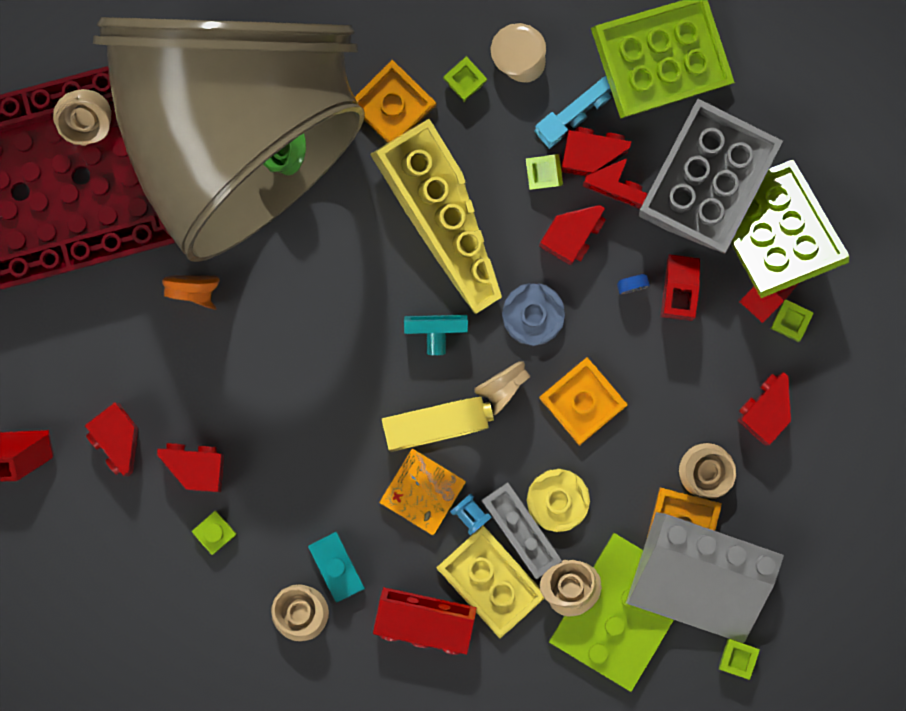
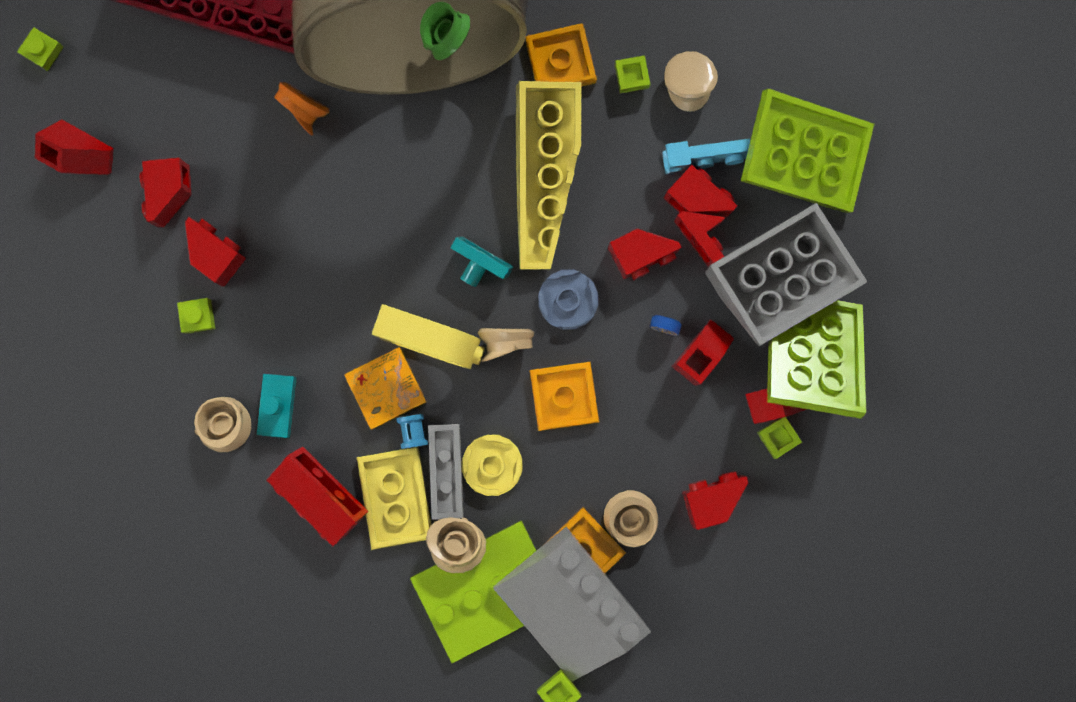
camera: 30 degrees right, 0 degrees up
lime plate [526,154,563,190] -> none

